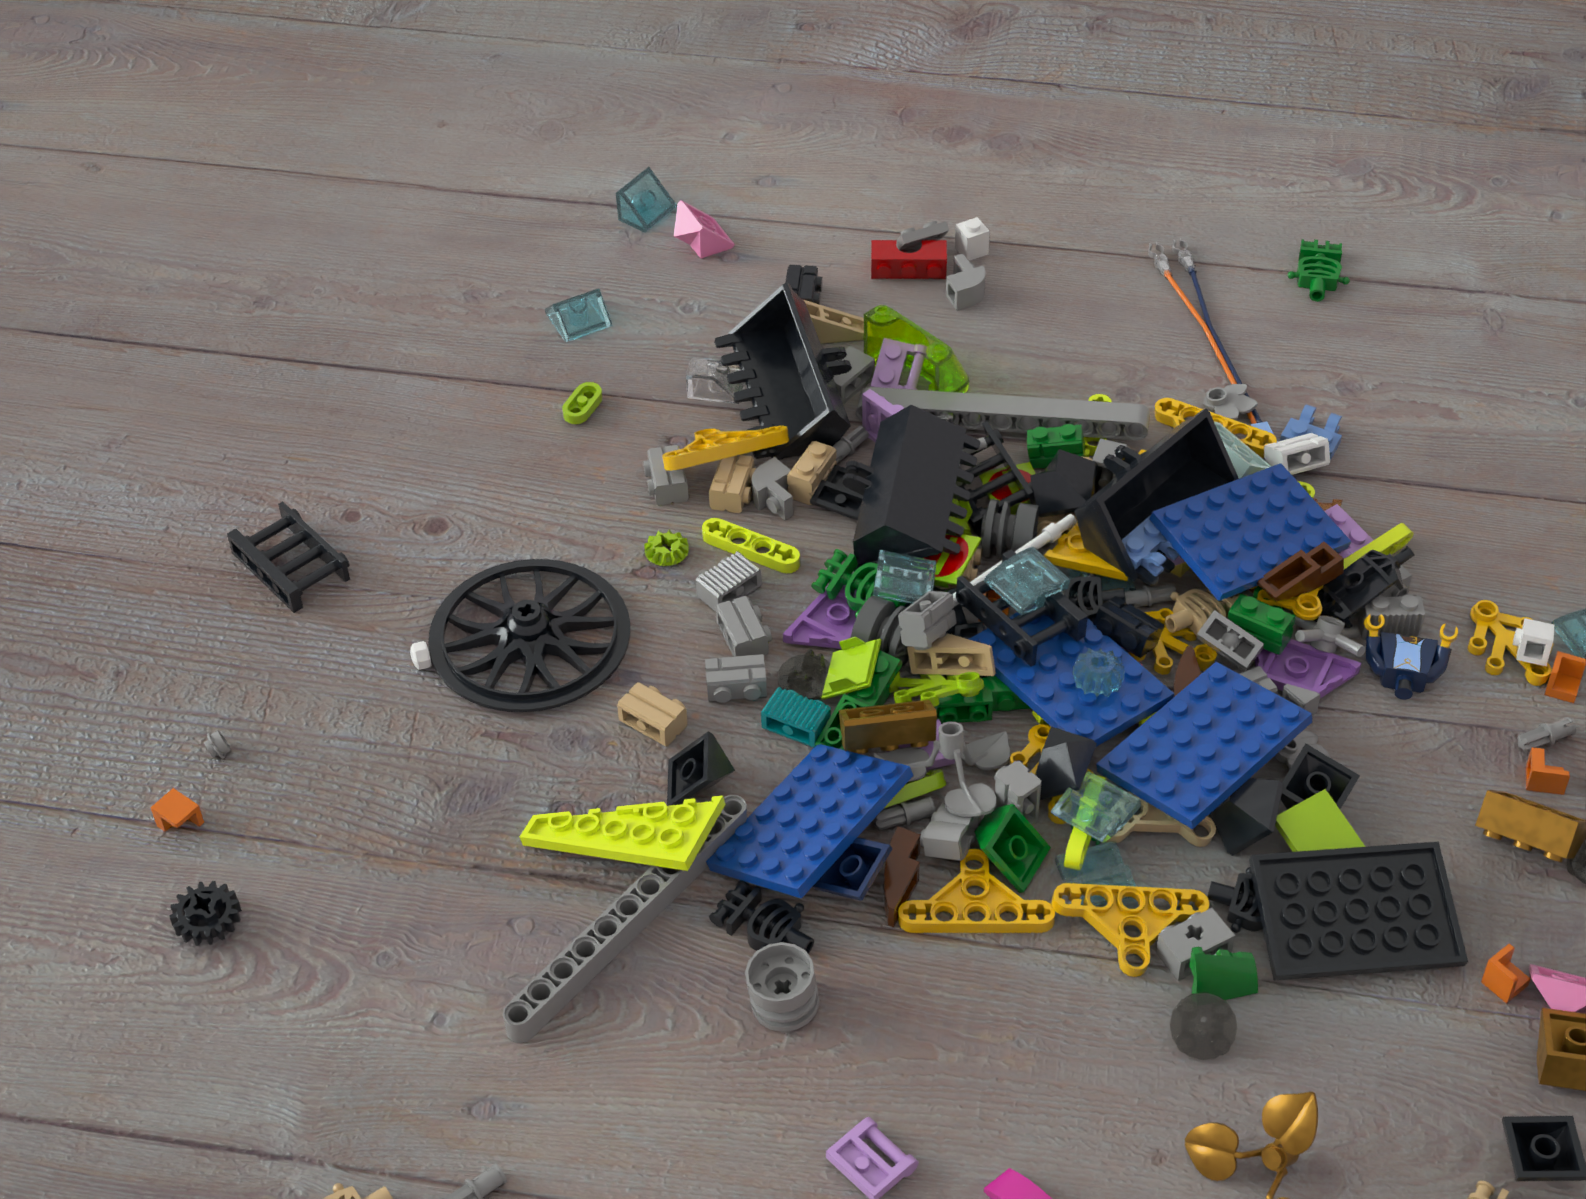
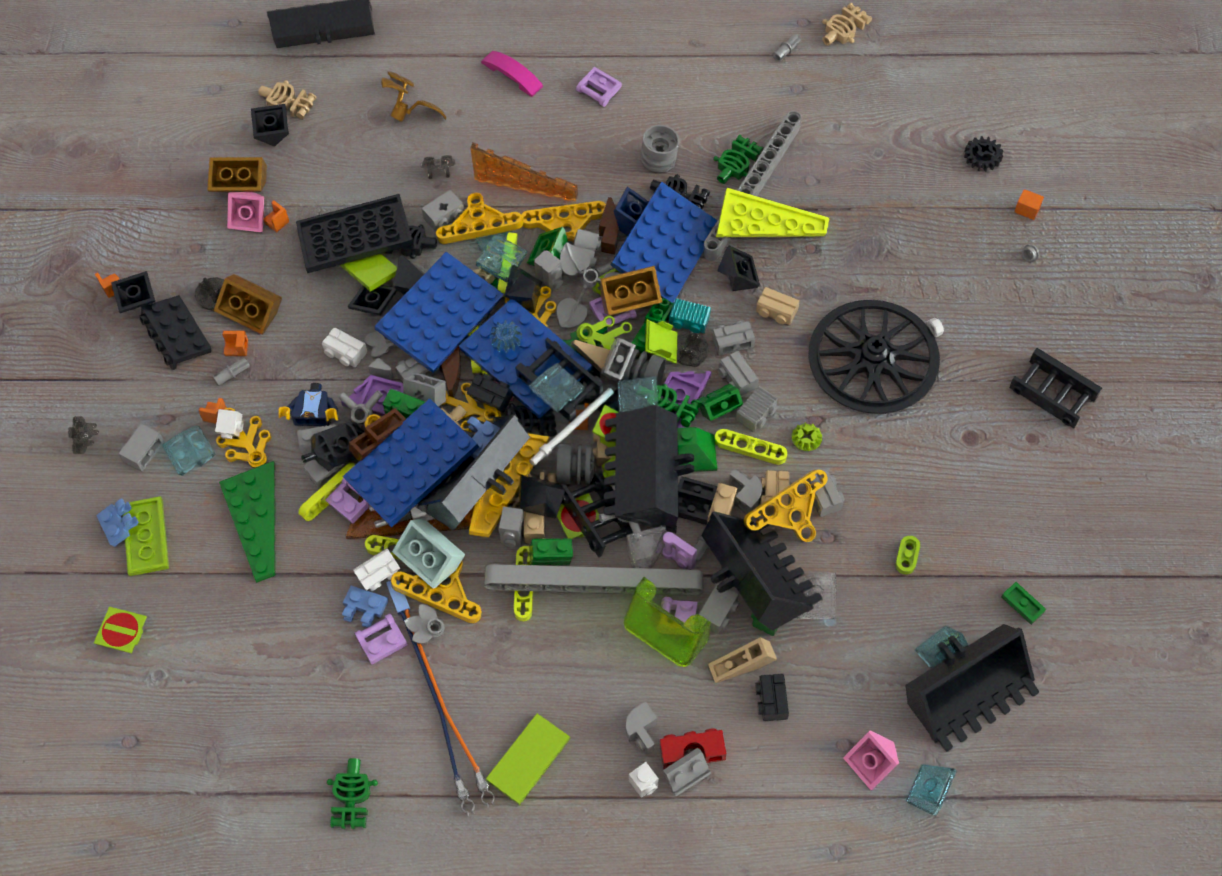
camera: 170 degrees right, 15 degrees up
green slope [1189,947,1258,1006] -> none
none -> green wing [219,461,275,583]
none -> white brick [322,328,367,368]
none -> lavender plate [354,614,408,665]
none -> clear orange wing [470,142,578,201]
none -> lime tile [486,713,570,805]
none -> green slope [677,427,717,472]
none -> green brick [697,384,743,421]
none -> green torso [713,135,764,184]
none -> black piece [905,624,1039,752]
none -> green plate [1001,582,1046,625]

